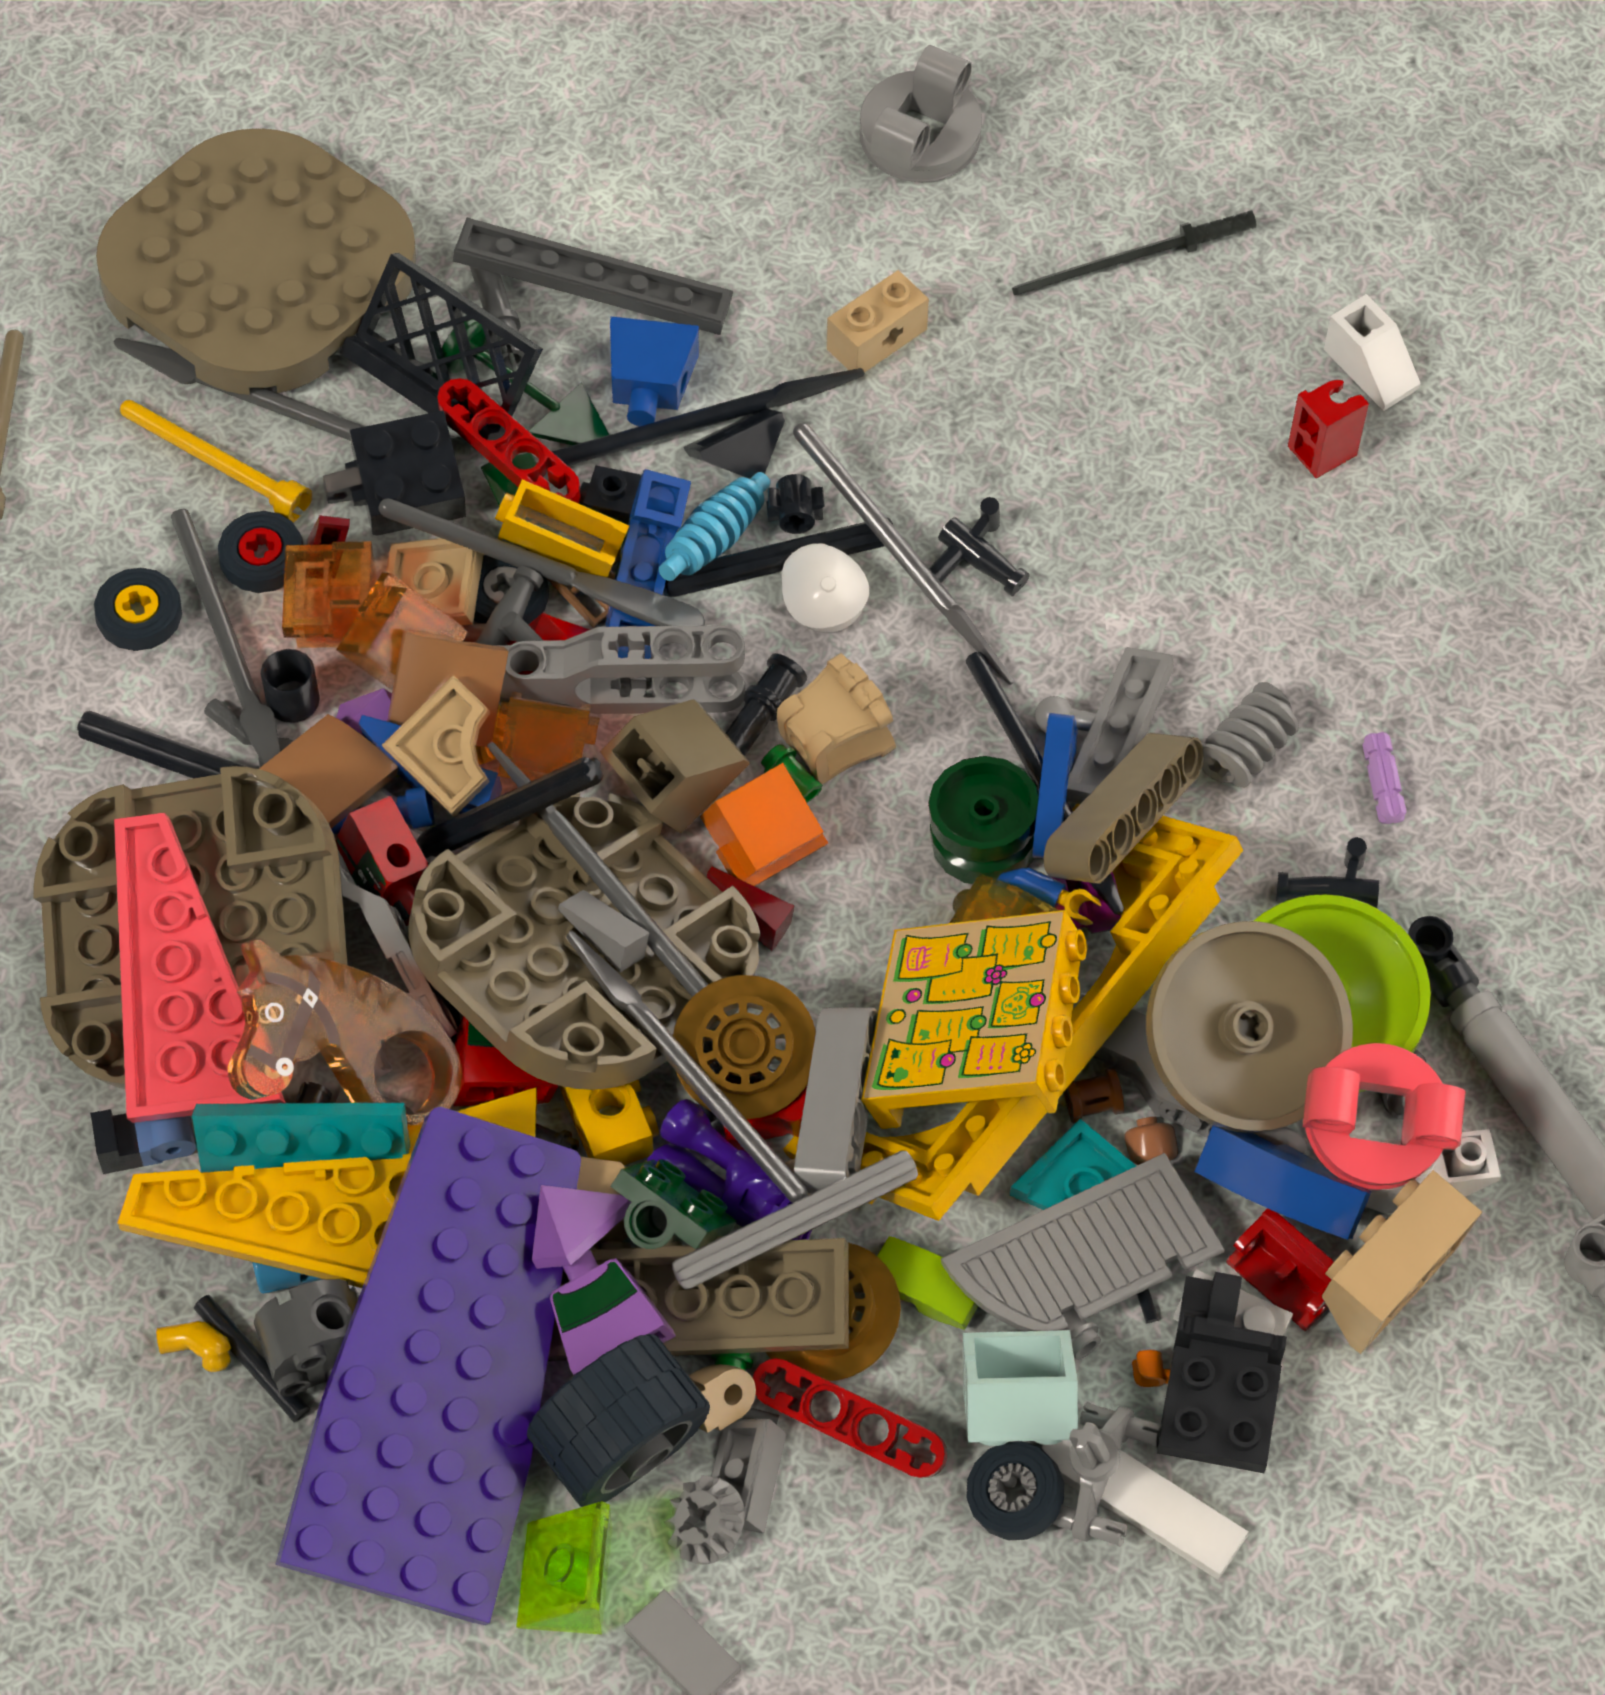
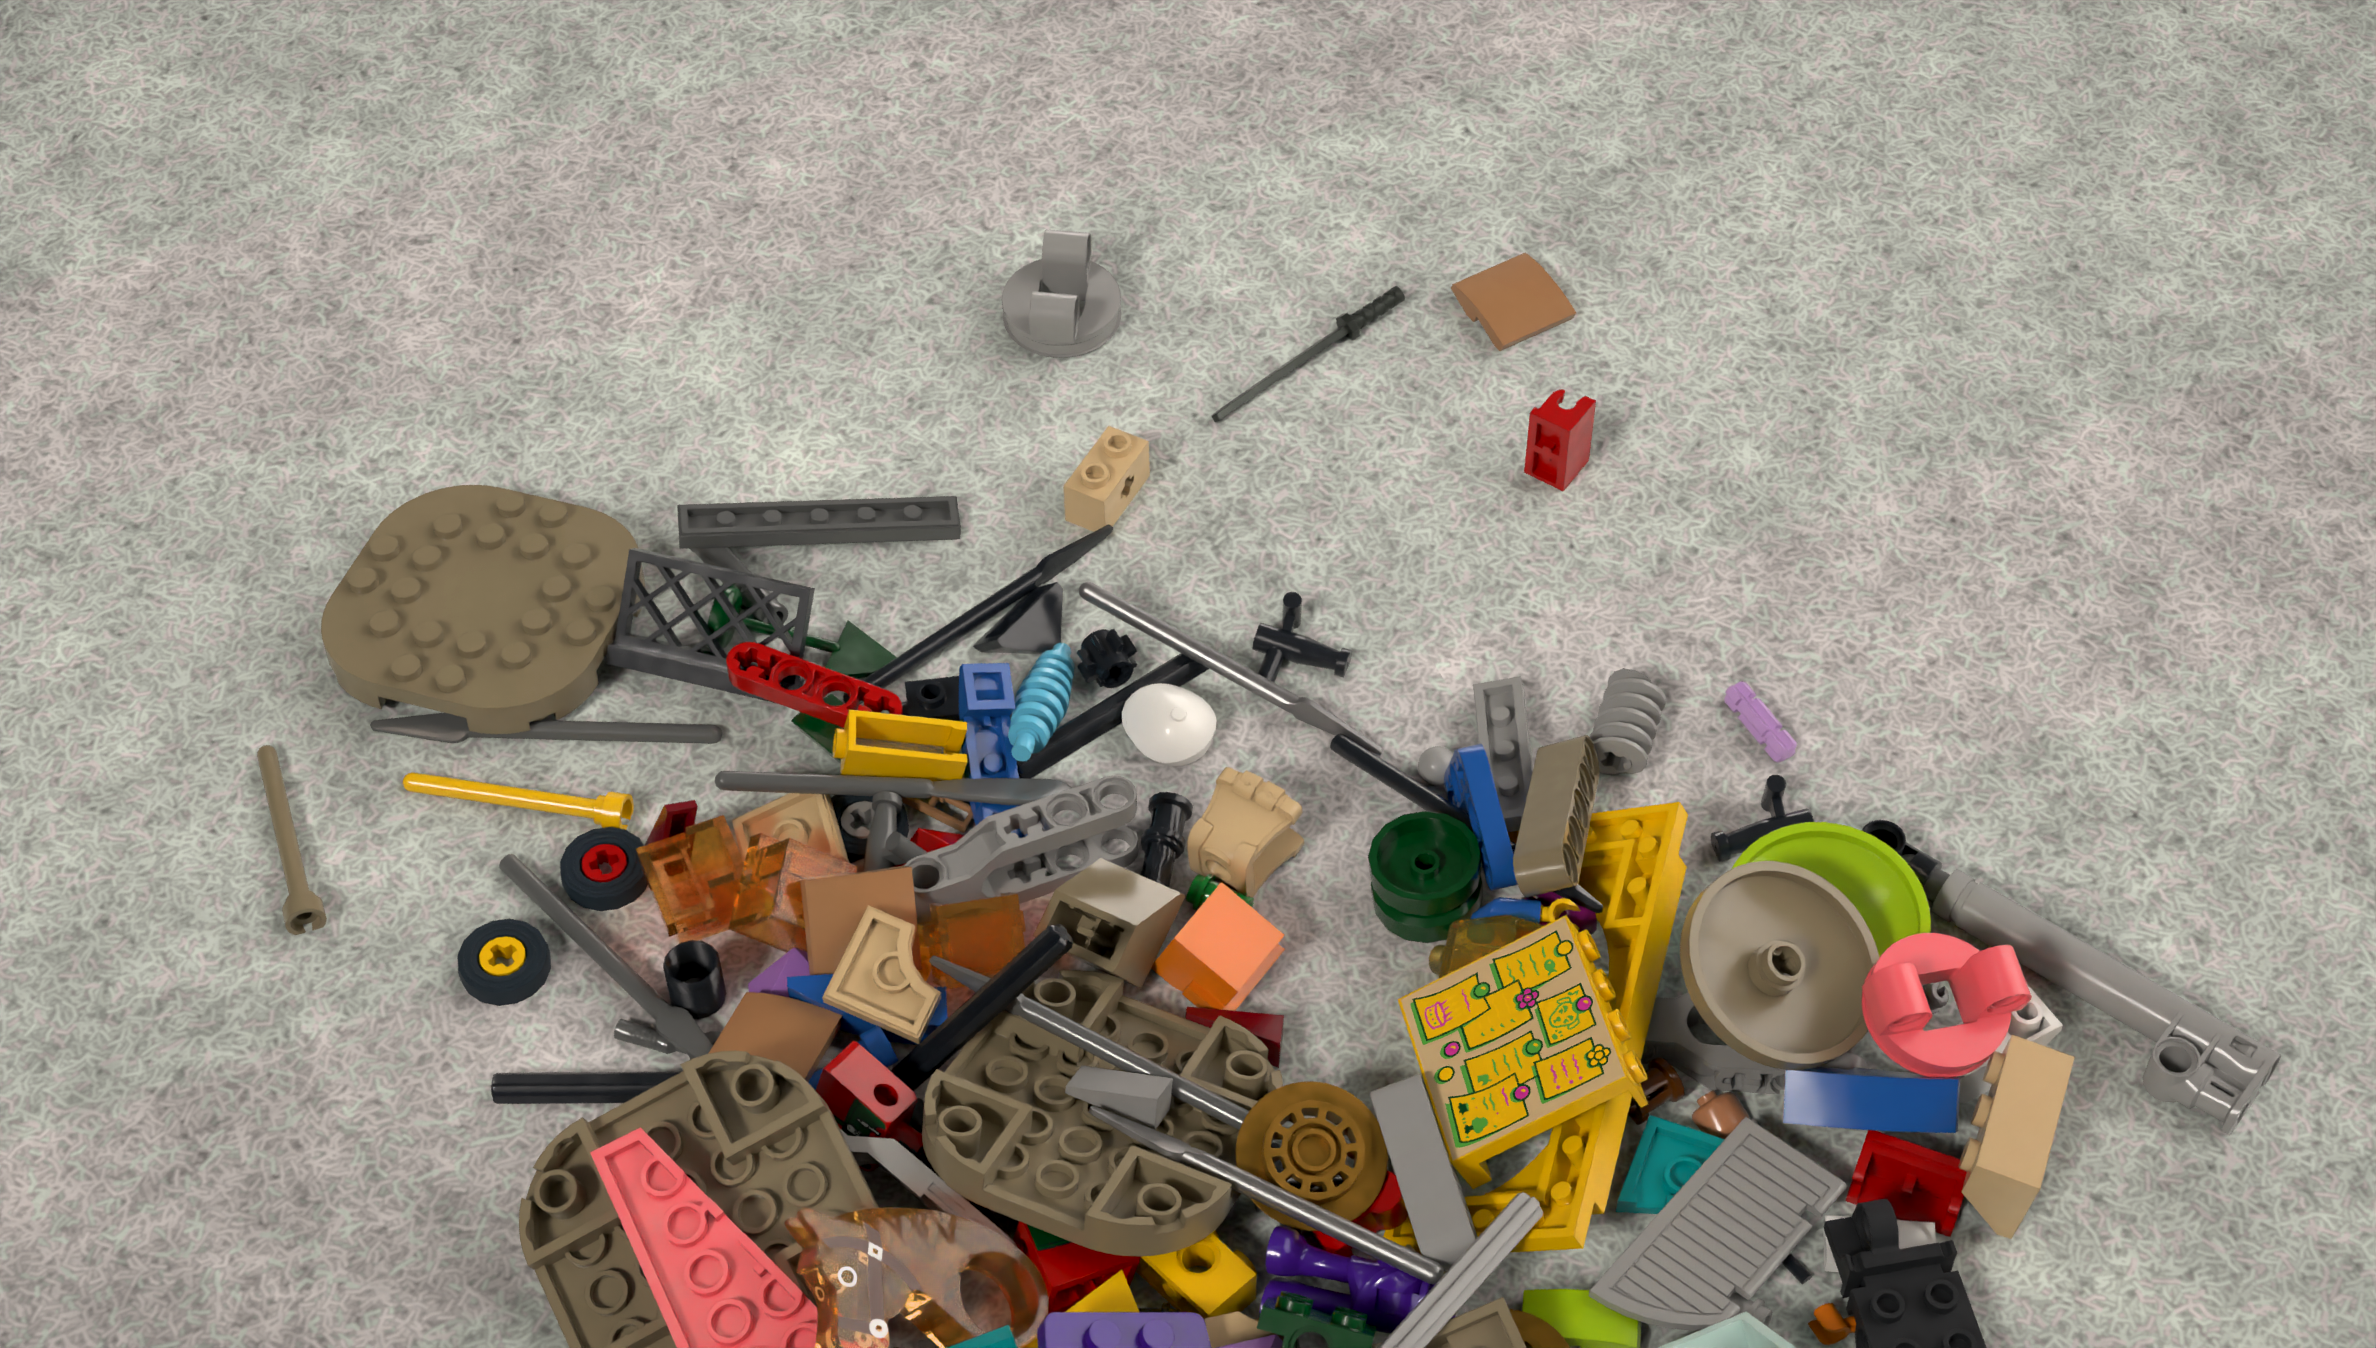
camera: 20 degrees left, 10 degrees down
black hinge [323,410,466,536] -> none
blue torso [610,316,700,426] -> none
white slope [1324,294,1421,411] -> none
none -> medium nougat slope [1451,252,1576,351]

